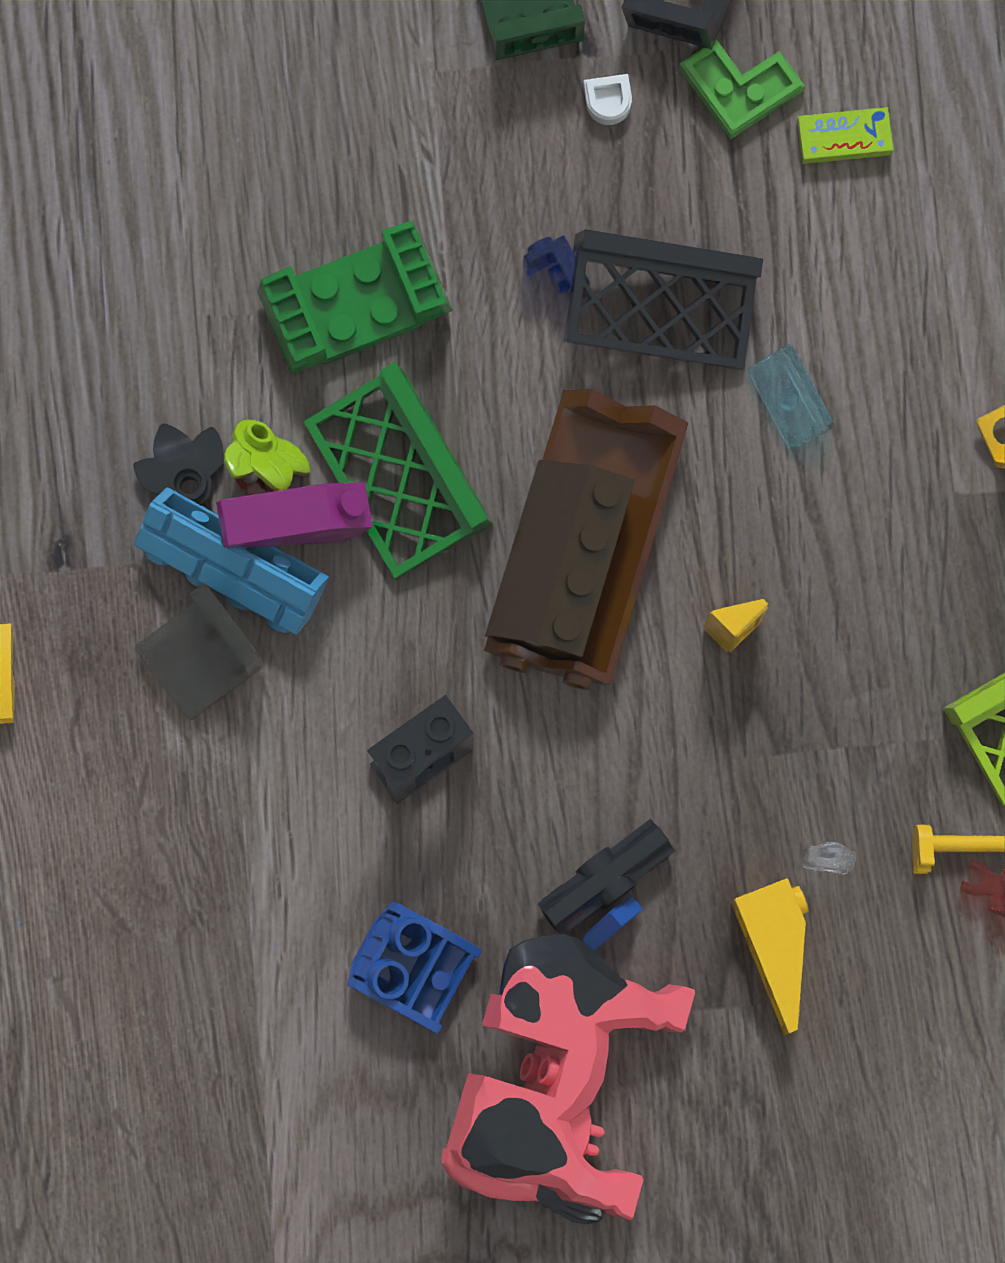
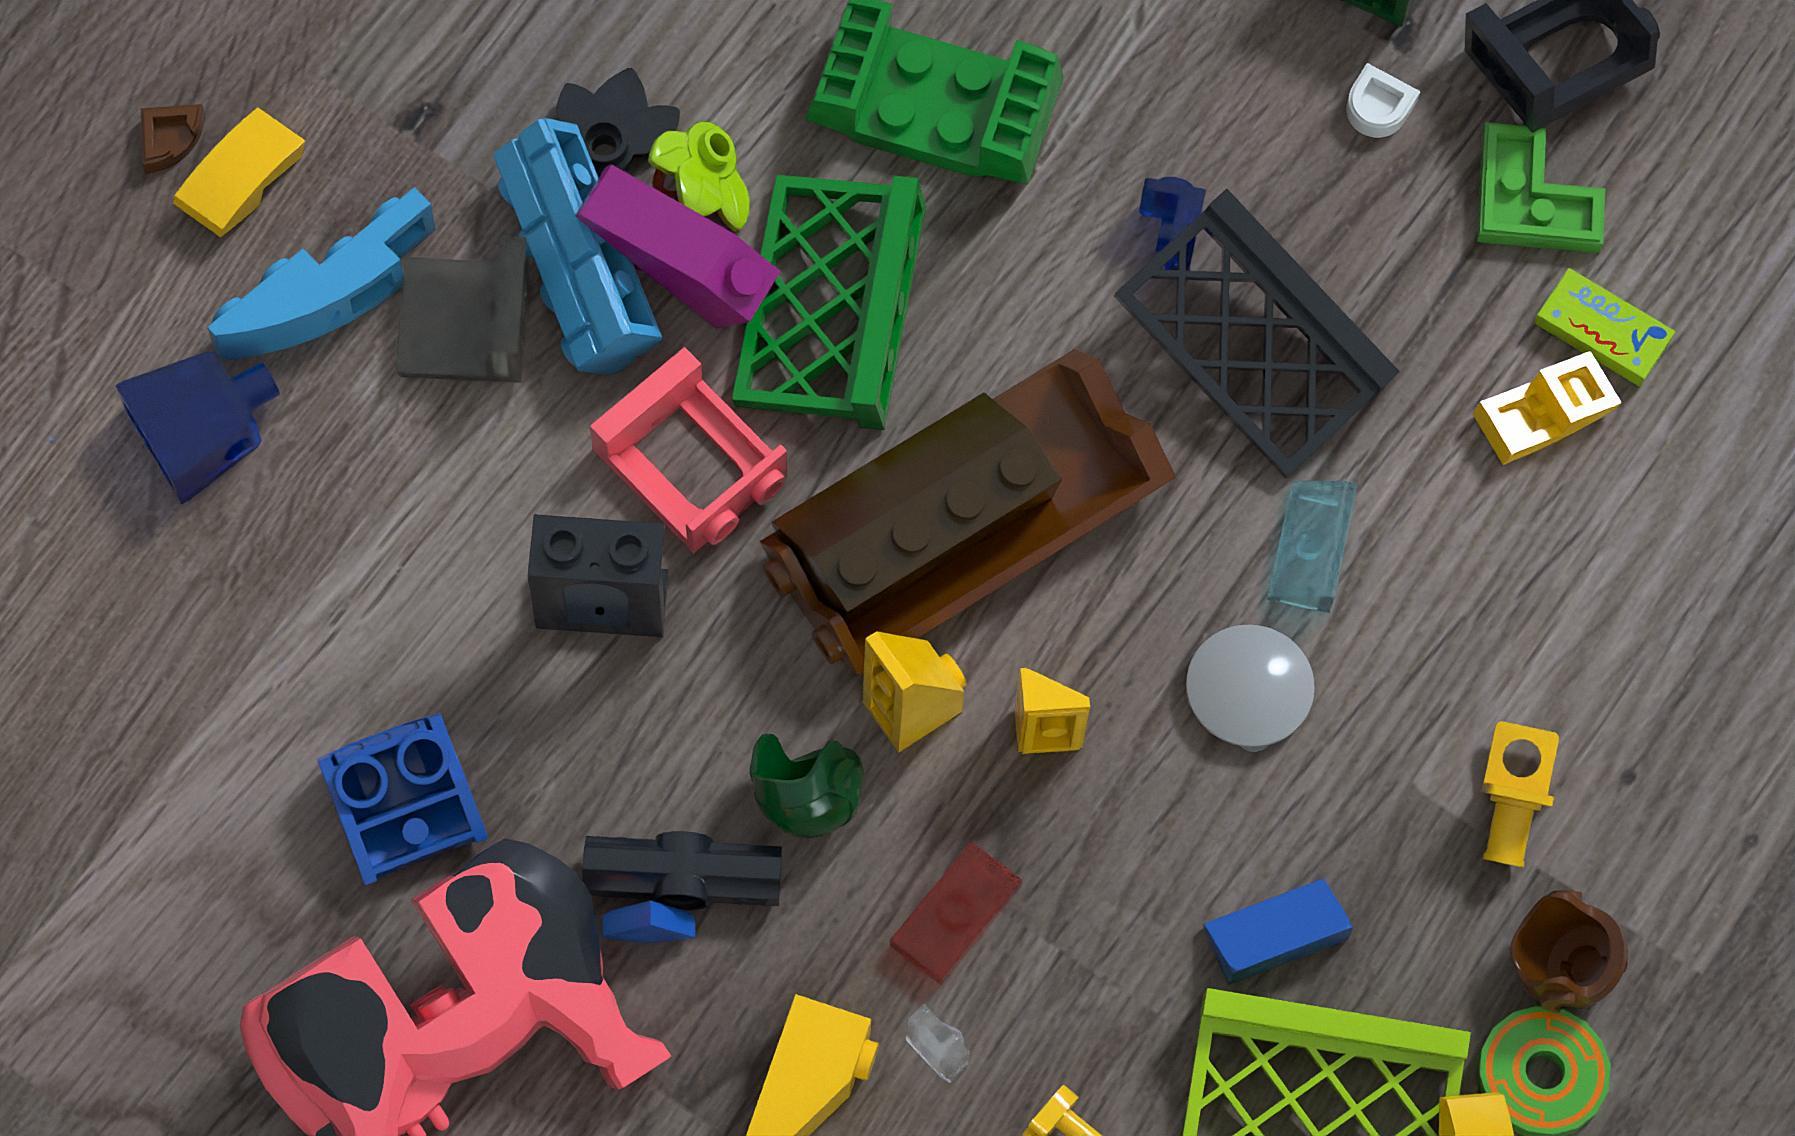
camera: 40 degrees right, 10 degrees down
none -> clear blue torso [115,352,280,505]
none -> dark azure slope [207,187,436,360]
none -> coral panel [590,347,787,554]
none -> dark green cap [750,733,864,838]
none -> yellow slope [863,631,967,753]
none -> clear red plate [890,841,1022,985]
none -> light grey dish [1185,625,1315,752]
none -> blue slope [1203,878,1353,985]
none -> yellow slope [1472,351,1621,465]

